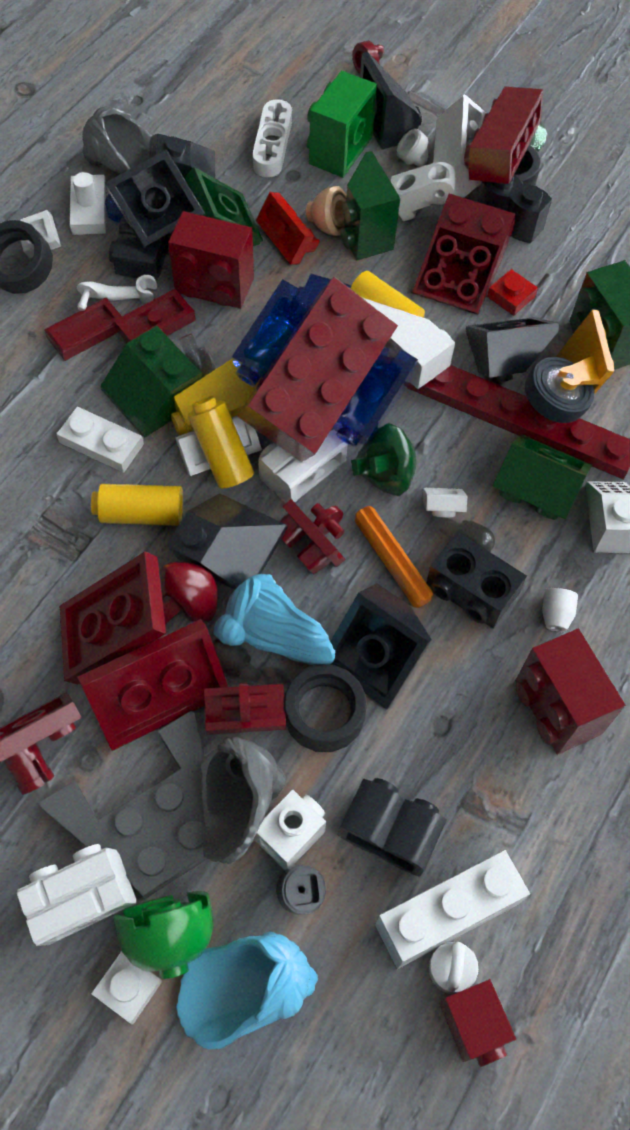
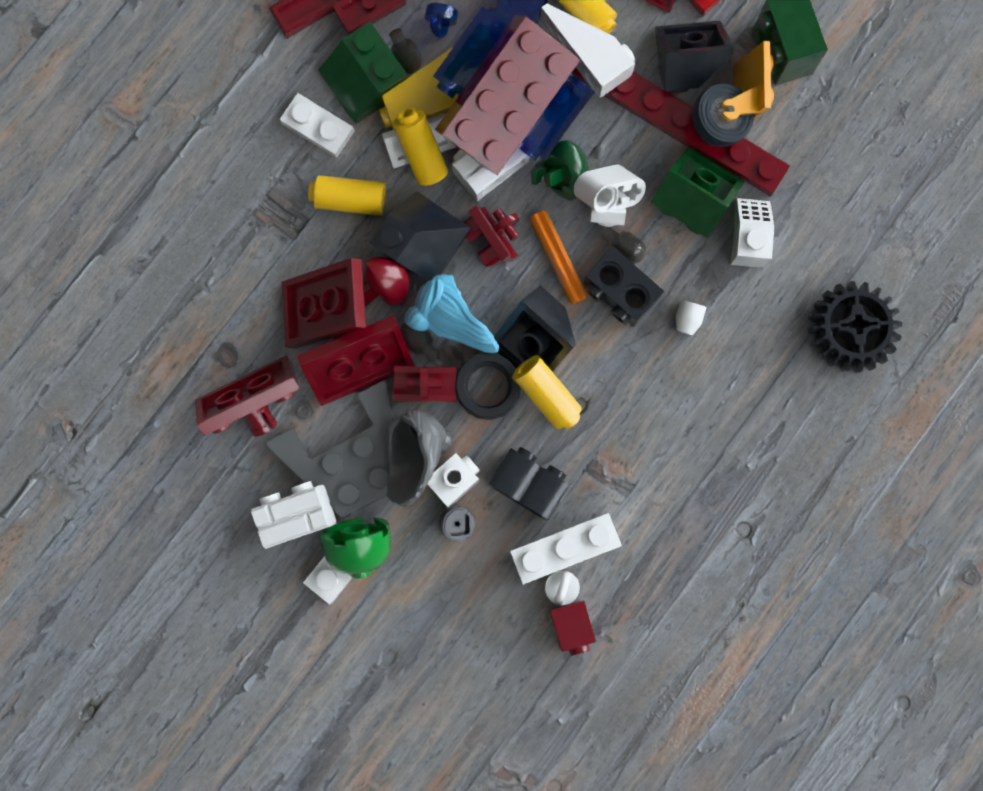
camera: 10 degrees right, 20 degrees up
medium azure hair [176,931,318,1049] -> none
dark red brick [515,628,626,755] -> none
none -> clear blue tile [424,3,458,38]
none -> yellow brick [512,355,582,429]
none -> white beam [574,165,646,213]

